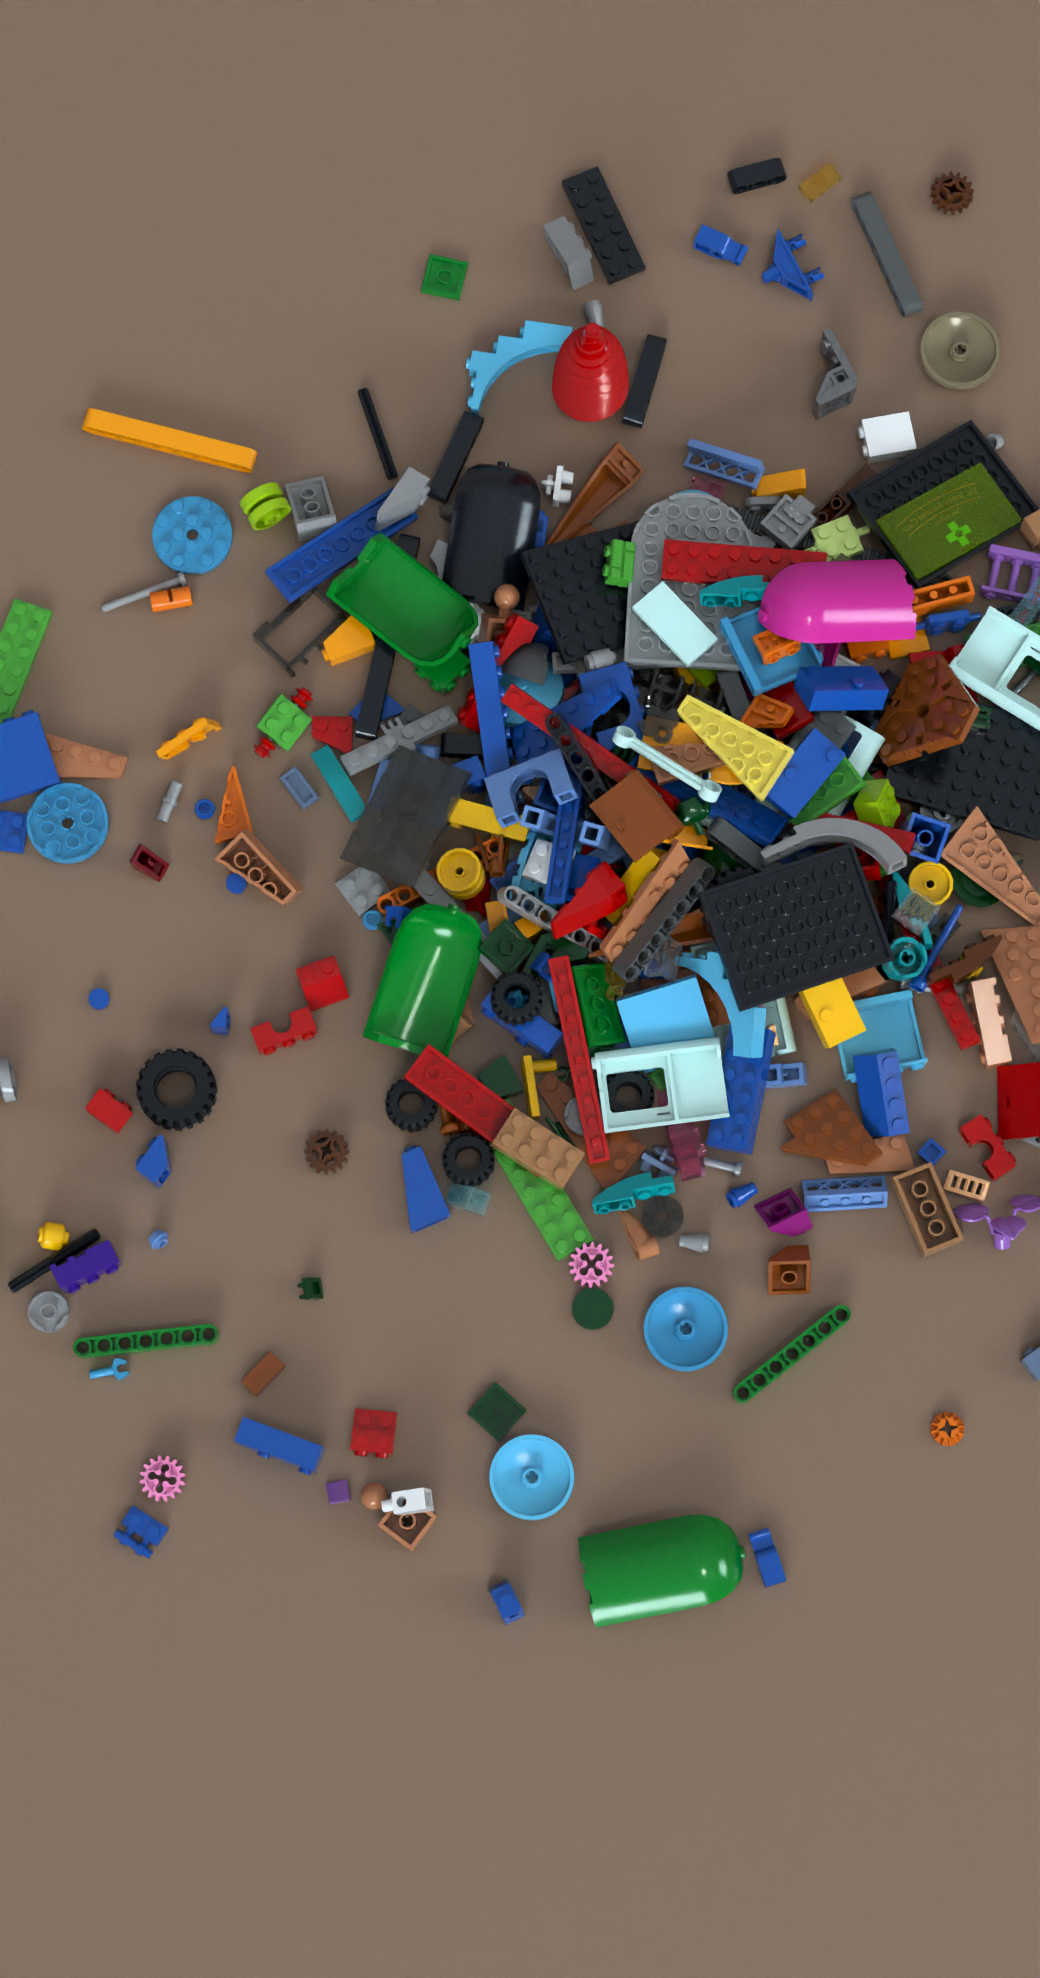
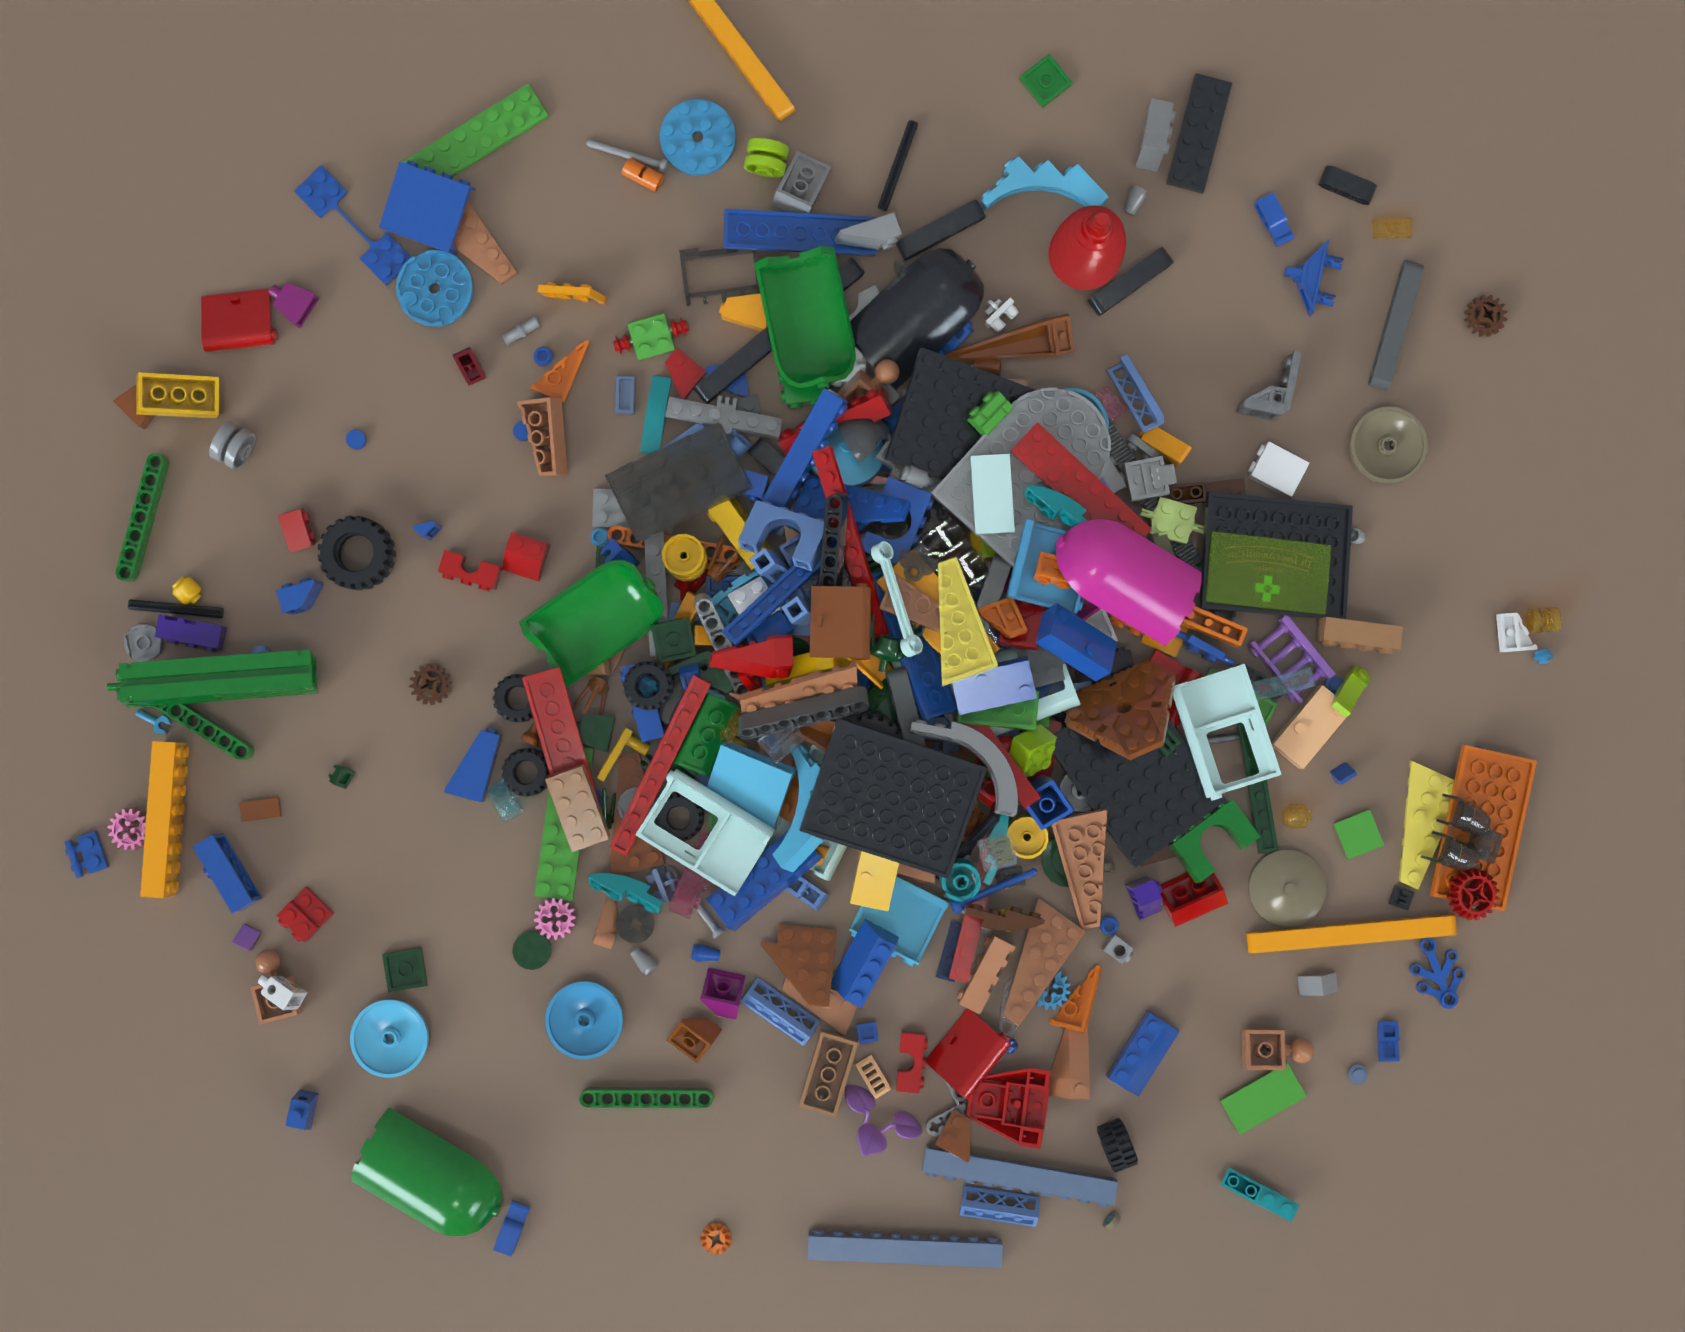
camera: 40 degrees right, 10 degrees up
none -> green piece [107,649,318,708]
none -> light orange brick [140,741,189,898]
none -> dark orange plant [572,676,609,715]
none -> dark blue tile [936,921,962,982]

